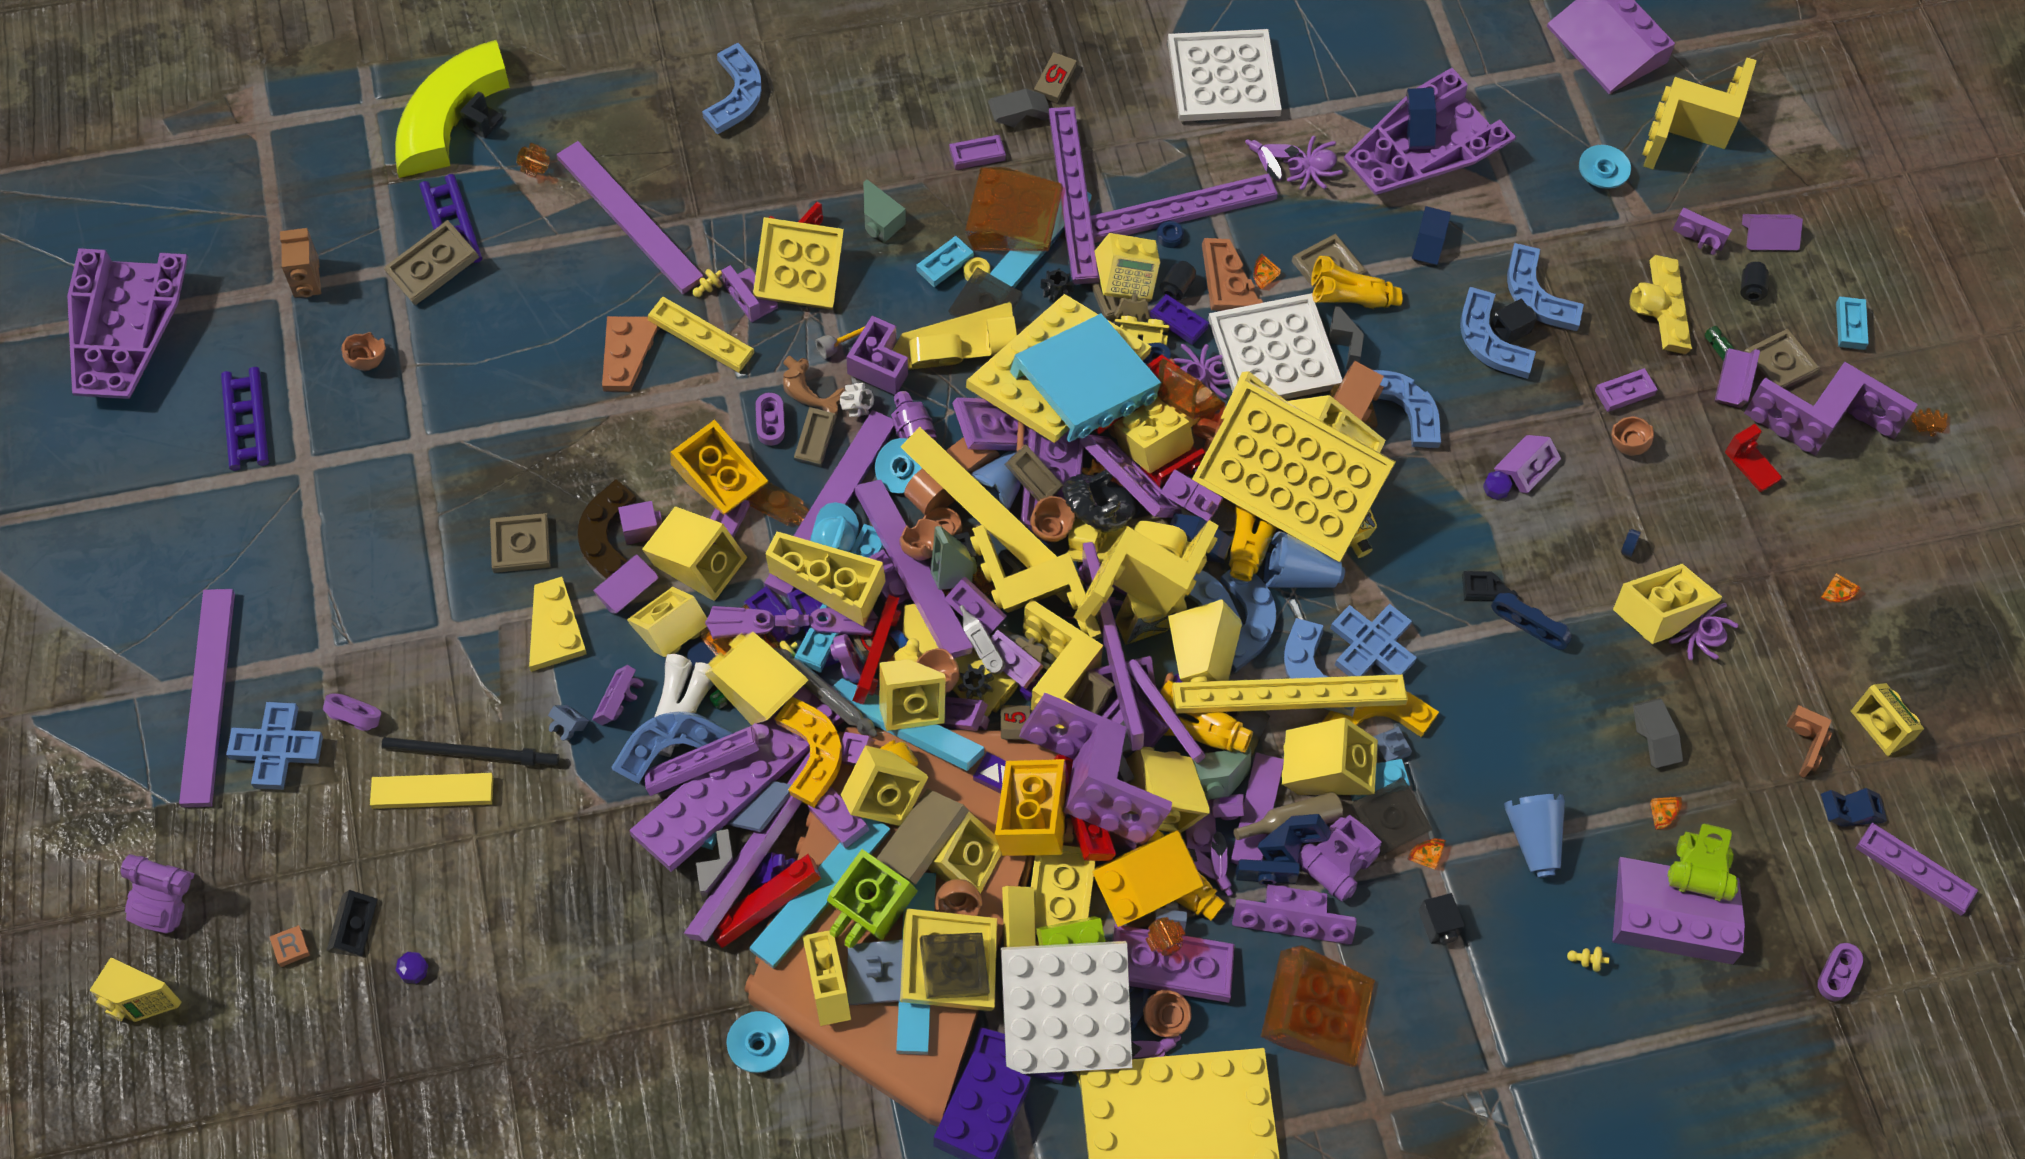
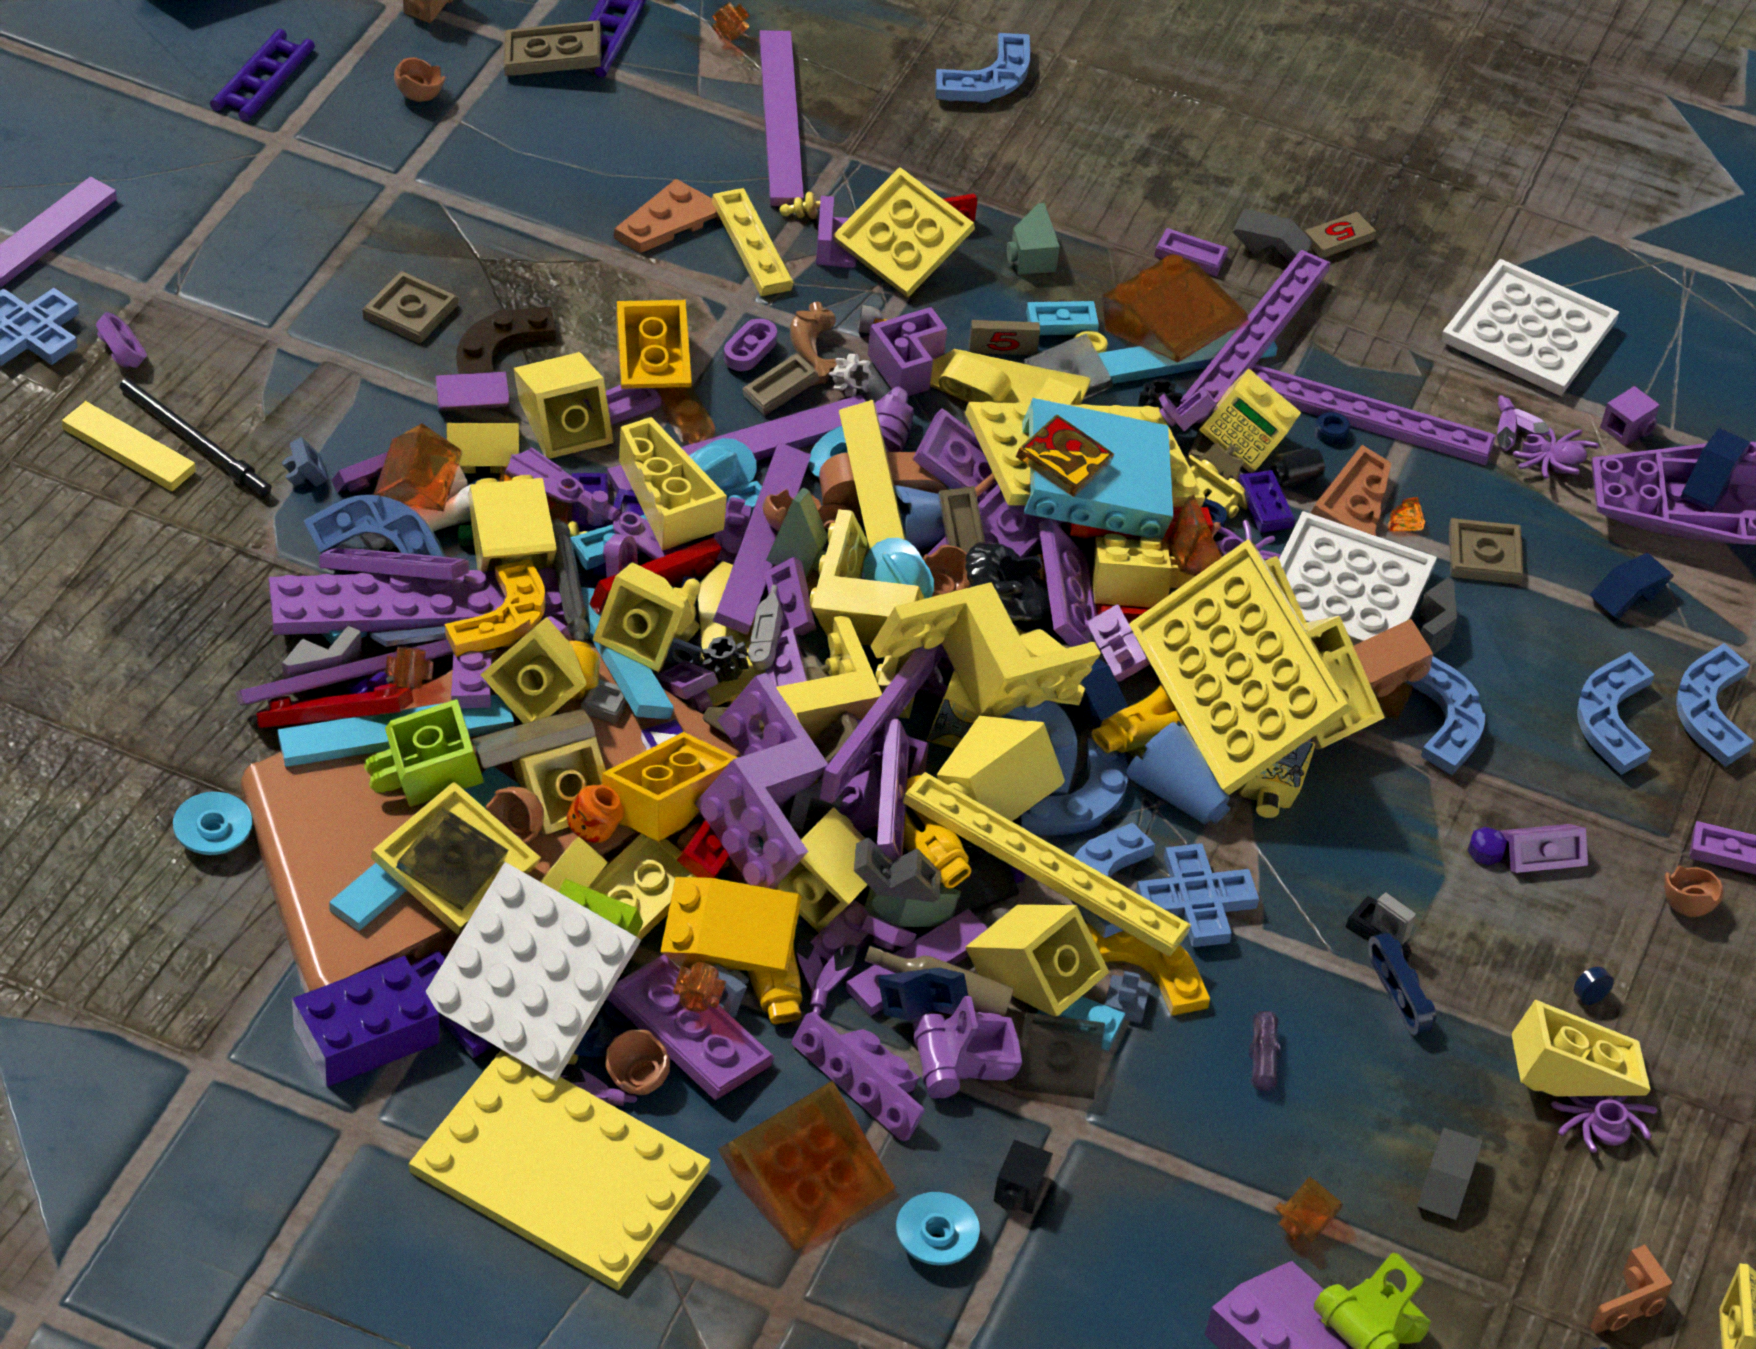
camera: 35 degrees right, 15 degrees down
light yellow wing [529,577,587,672] -> none
medium lavender brick [618,501,662,545] -> none
light yellow slope [803,930,851,1026] -> none
sand blue piece [847,940,903,1005] -> none
nougat hair [916,648,960,693] -> none
dark blue plate [1236,859,1299,886] -> none
yellow piece [1311,256,1403,309] -> none
clear orange tile [1407,838,1446,870] -> none
black brick [1490,298,1537,344] -> none
medium blue cone [1504,794,1565,878] -> none
light yellow hair [1567,947,1609,972] -> none
clear orange tile [1650,797,1682,830] -> none
none -> clear orange slope [374,423,462,512]
none -> clear orange gear [385,647,434,689]
none -> orange head [566,785,624,843]
none -> light grey tile [581,679,628,724]
none -> dark grey slope [854,837,941,902]
none -> medium azure piece [863,538,934,599]
none -> medium azure dish [896,1192,980,1265]
none -> dark tan tile [968,320,1040,355]
none -> tile [1016,414,1115,497]
none -> medium lavender bracket [1159,386,1216,431]
none -> clear purple pin [1249,1011,1281,1091]
none -> clear orange bracket [1274,1176,1343,1243]
none -> light grey tile [1371,892,1416,946]
none -> medium lavender brick [1600,386,1660,447]

